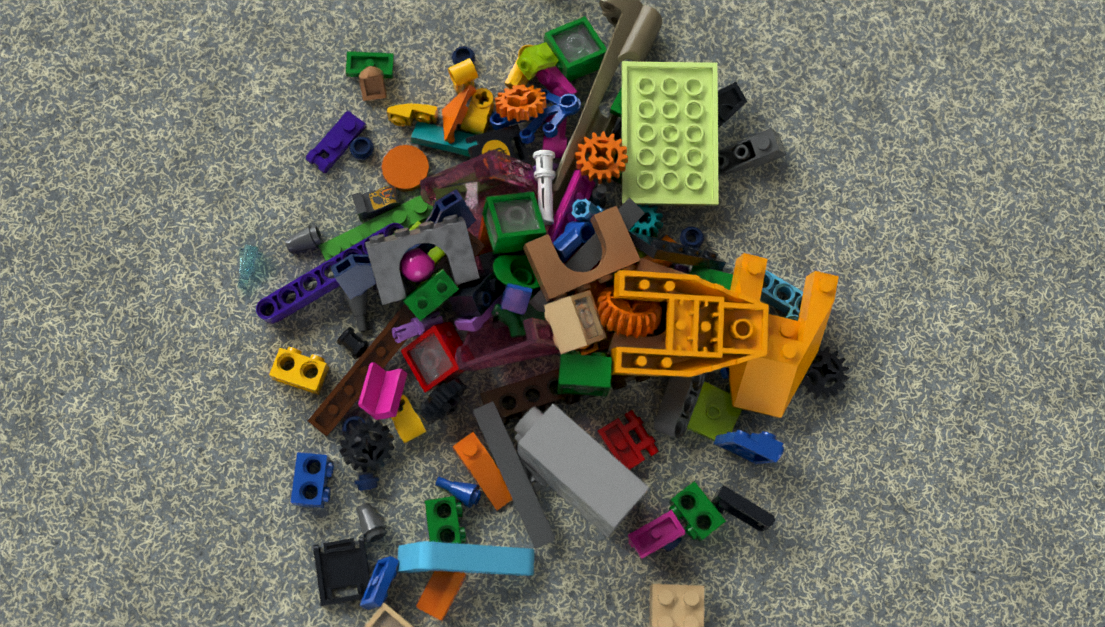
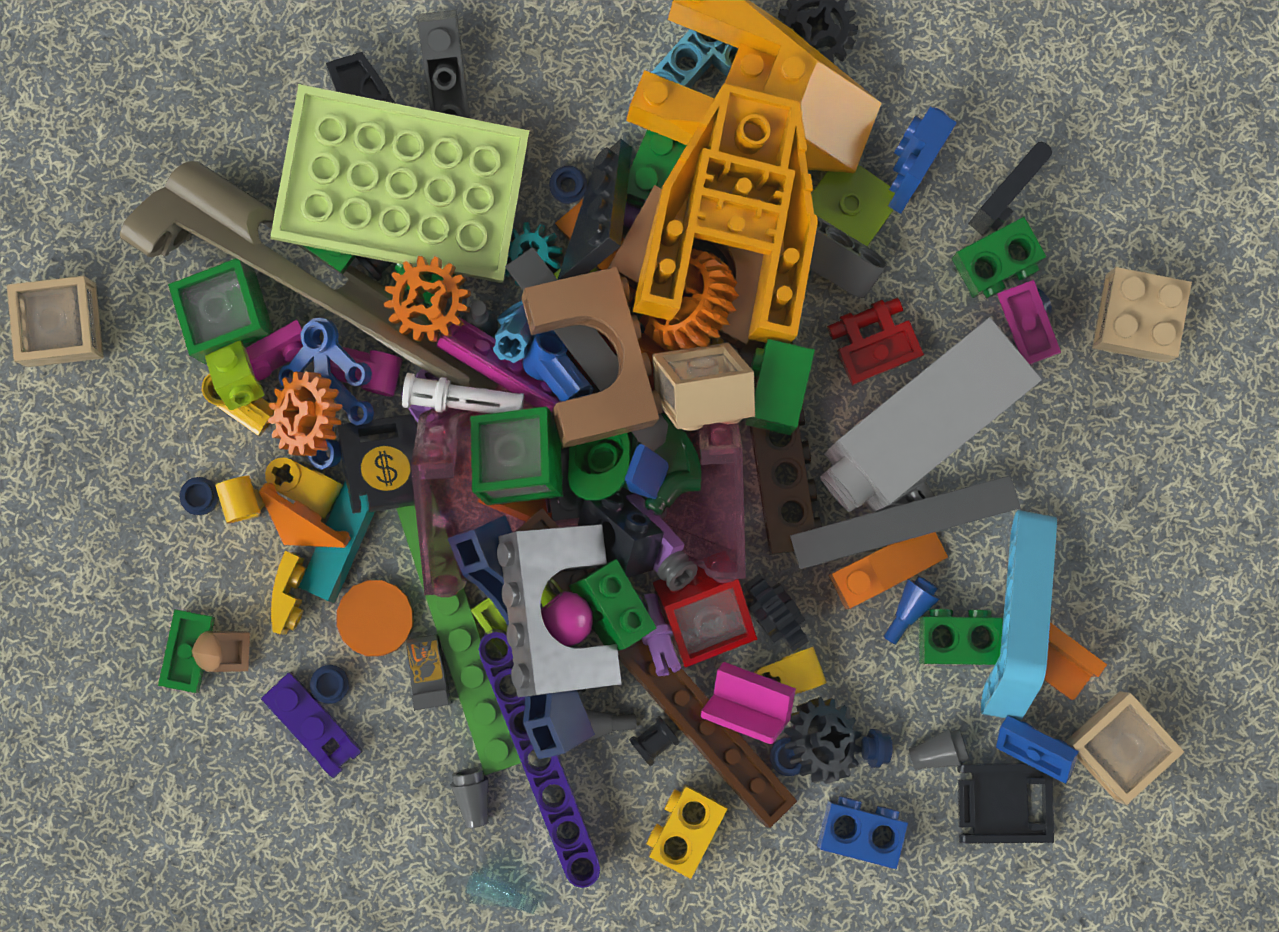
camera: 75 degrees left, 10 degrees up
none -> dark grey bush [657,551,698,591]

